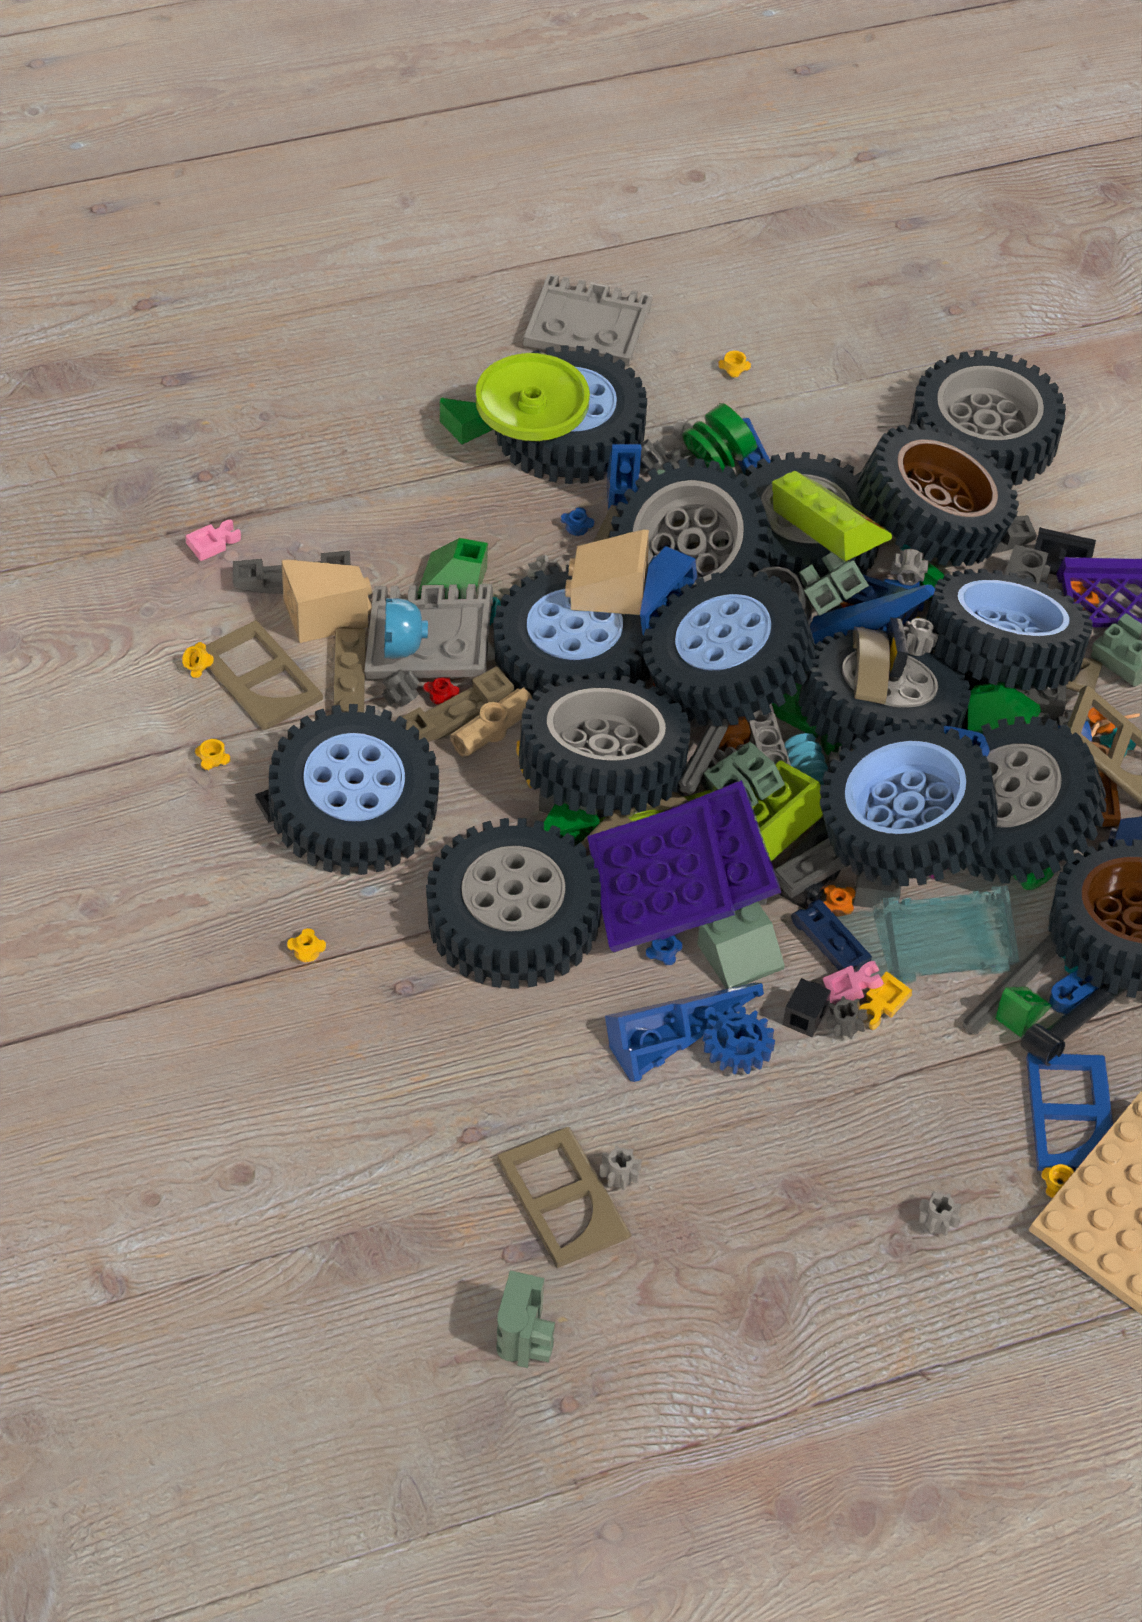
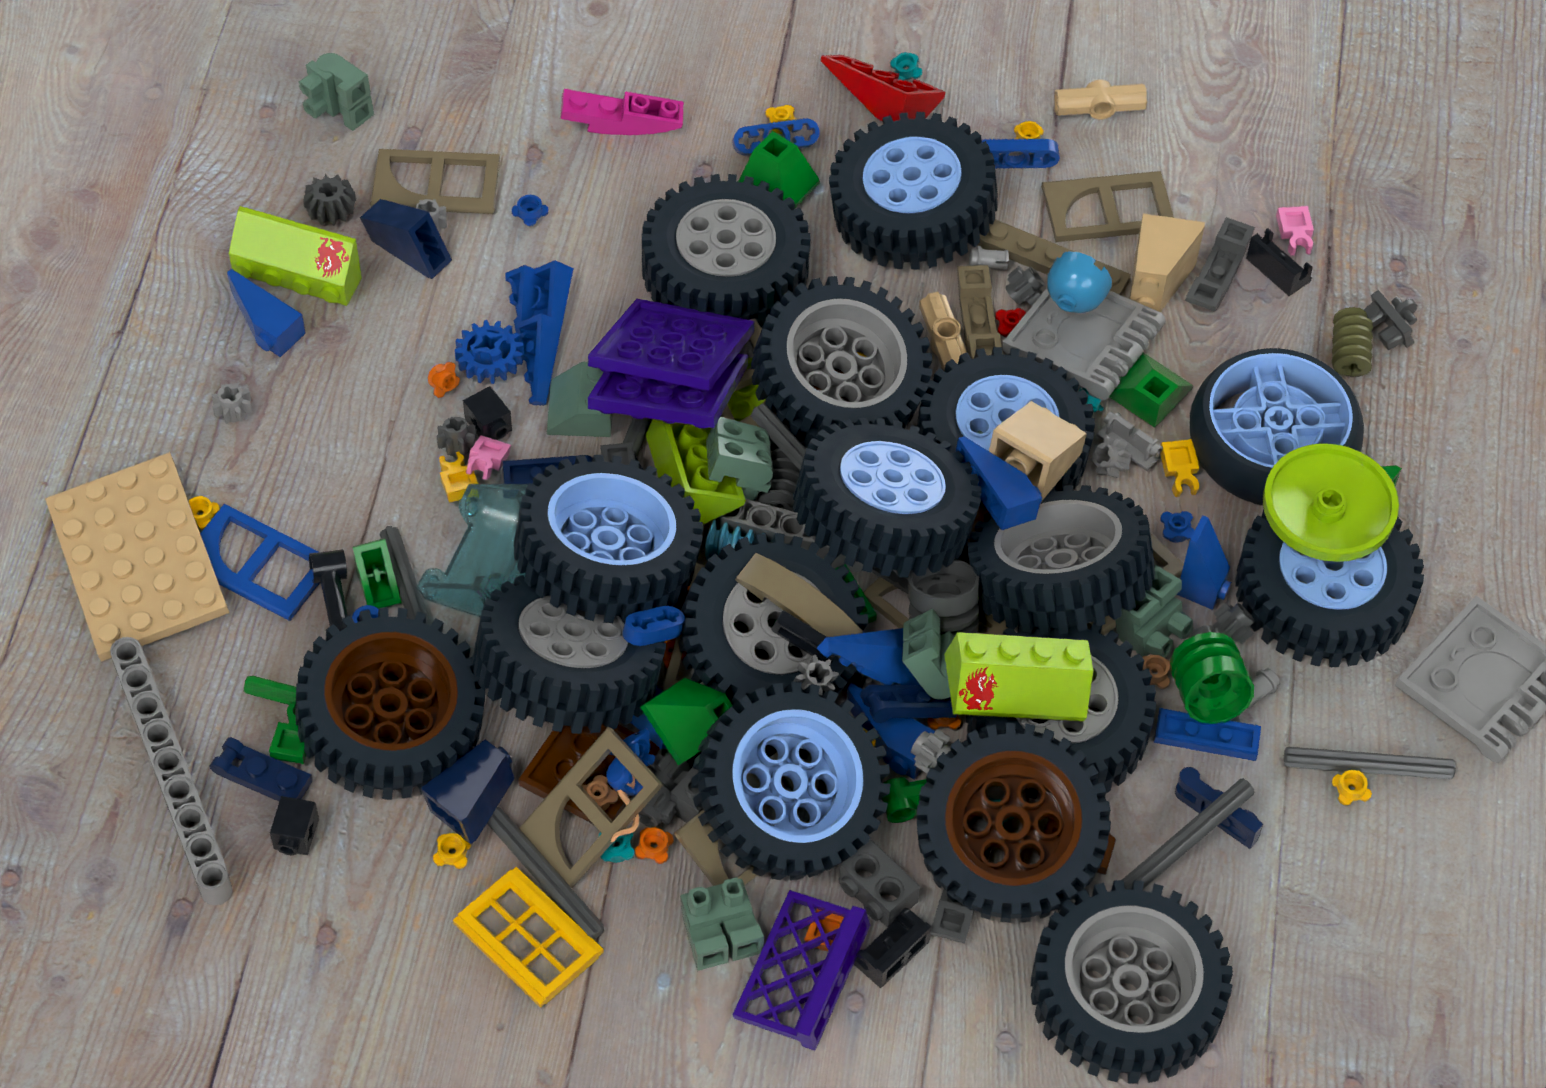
camera: 120 degrees right, 5 degrees up
yellow plate [182,642,214,678] -> none
none -> blue slope [227,269,306,357]
none -> lime slope [229,206,362,306]
none -> dark grey gear [303,173,356,226]
none -> dark blue slope [360,199,452,279]
none -> orange plate [428,362,460,398]
none -> blue plate [512,194,548,226]
none -> dark pink slope [560,89,684,135]
none -> blue beam [732,118,820,156]
none -> green slope [738,131,820,208]
none -> red wedge [821,54,946,122]
none -> teal plate [890,52,922,80]
none -> blue beam [982,139,1060,169]
none -> tan piece [1054,80,1147,120]
none -> light grey hinge [1096,411,1163,471]
none -> dark grey axle [1122,778,1254,890]
none -> yellow plate [1160,439,1199,497]
none -> dark blue plate [1175,767,1263,849]
none -> light blue wheel [1190,348,1364,505]
none -> black hinge [1246,228,1313,296]
none -> dark grey axle [1283,747,1456,779]
none -> olive piece [1331,307,1373,377]
none -> dark grey hips [1364,290,1417,350]

